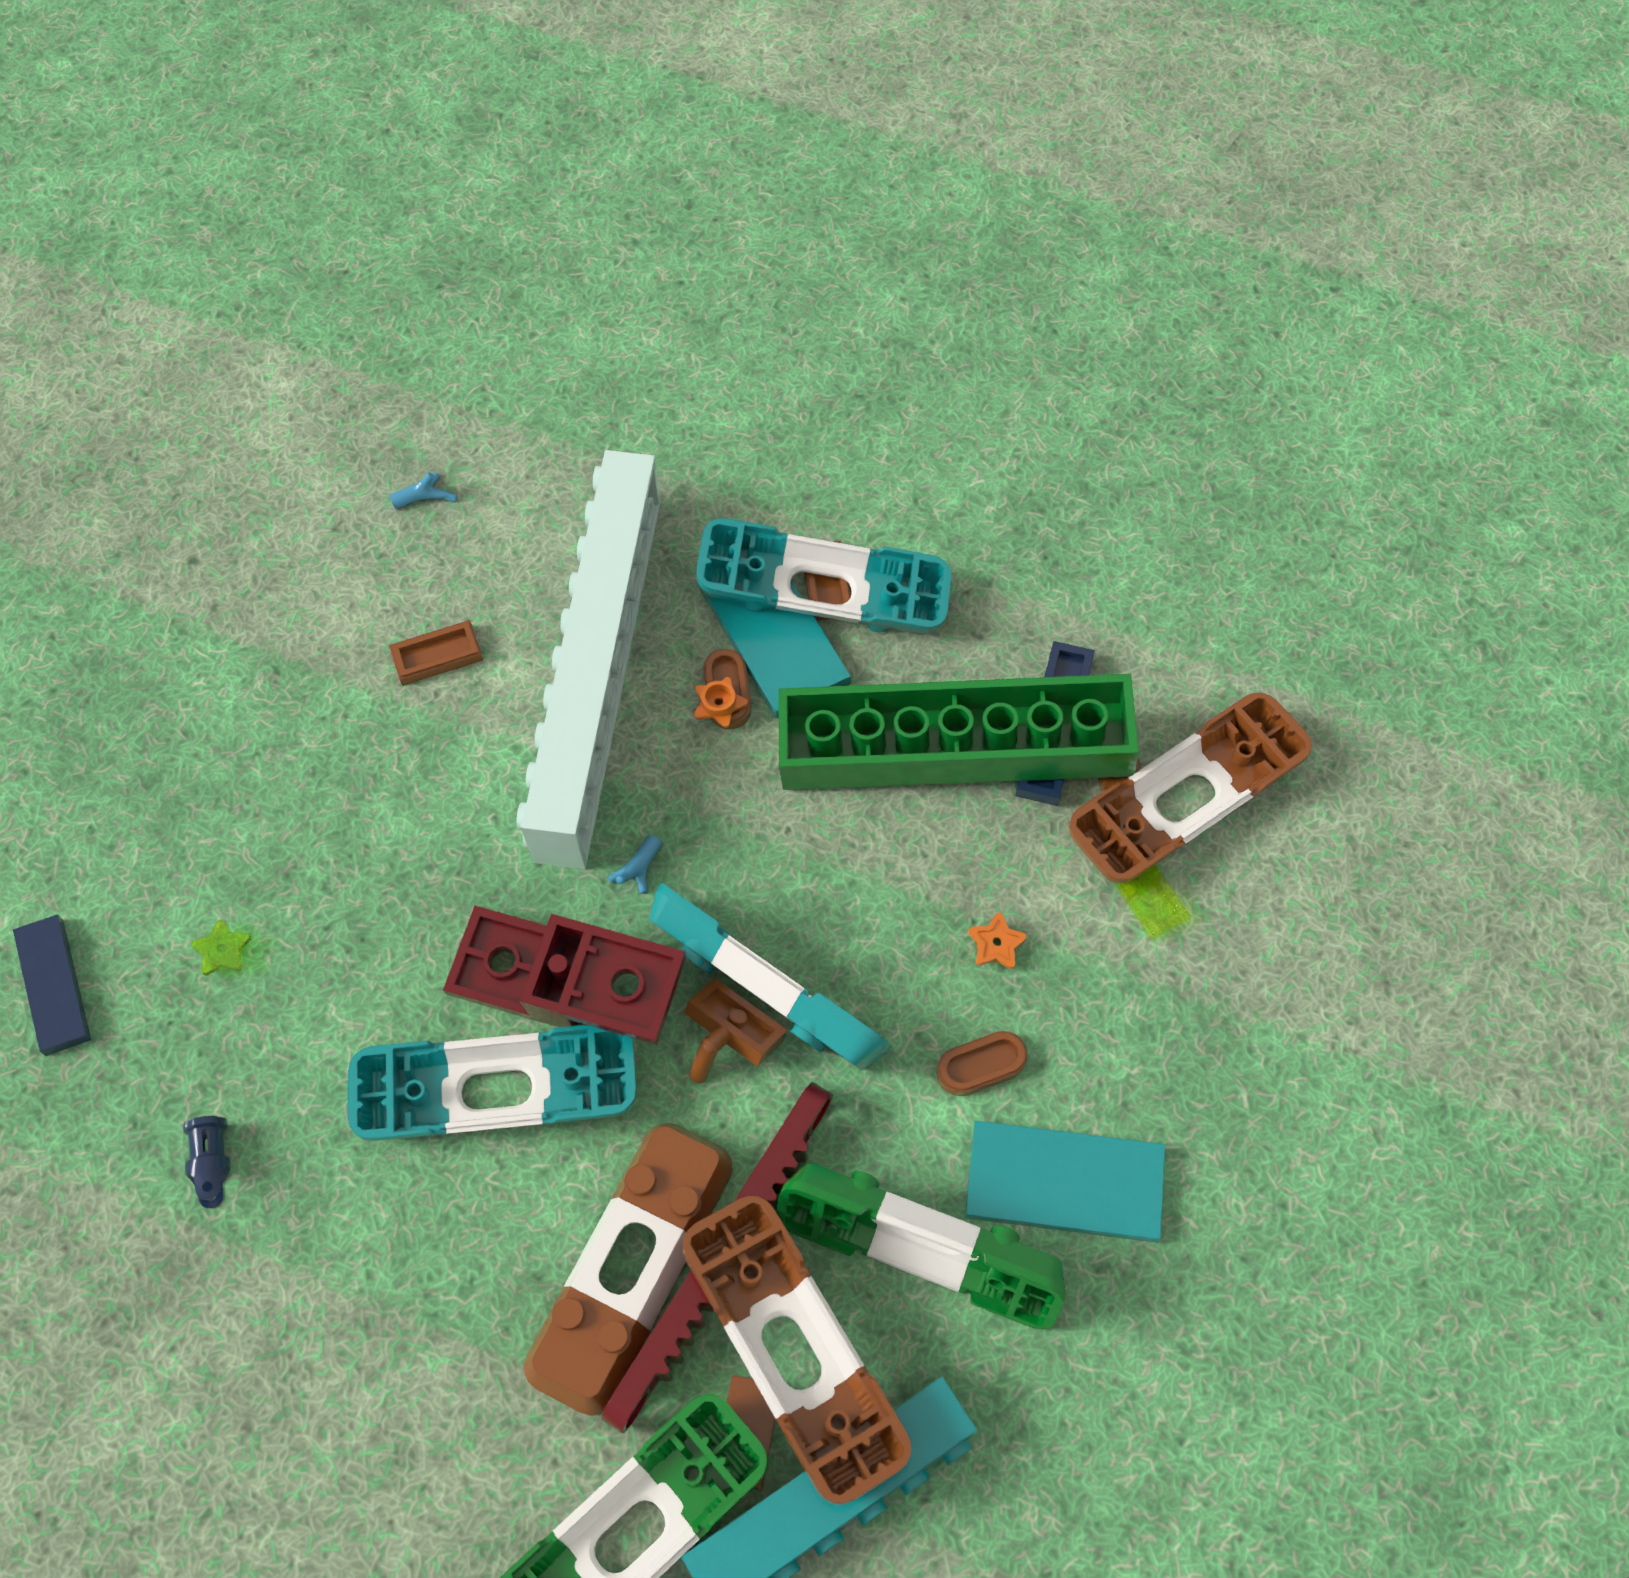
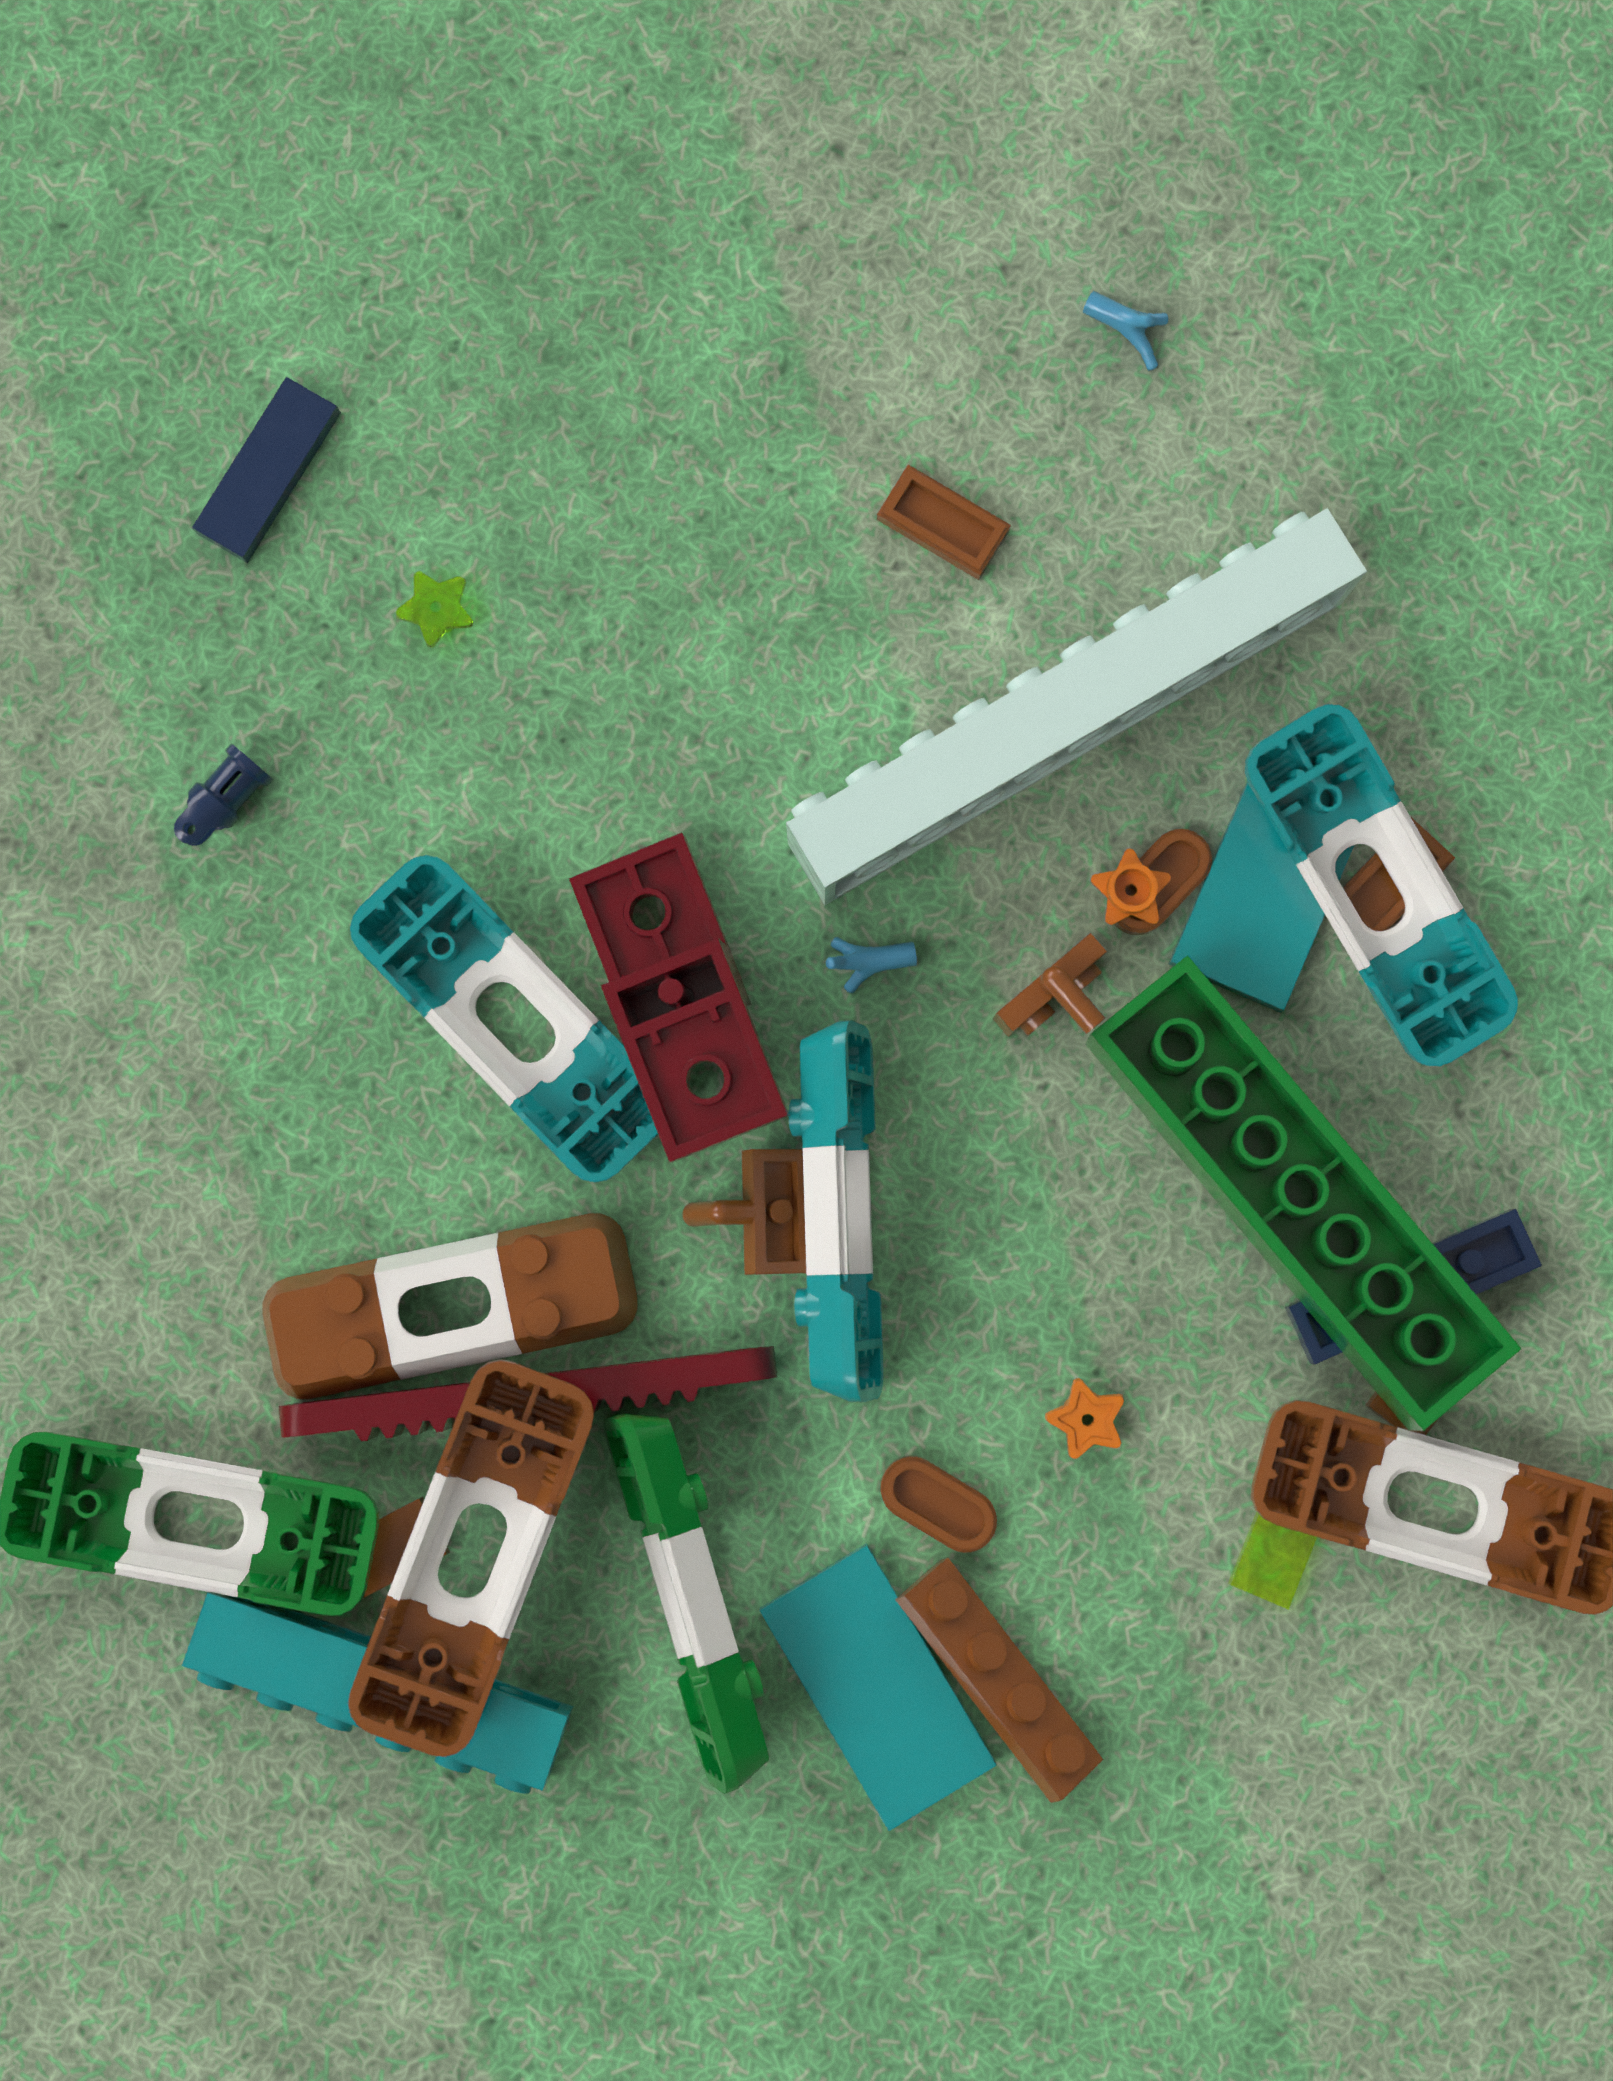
camera: 55 degrees right, 20 degrees up
none -> dark orange plate [895,1557,1104,1803]
none -> dark orange plate [993,933,1107,1037]

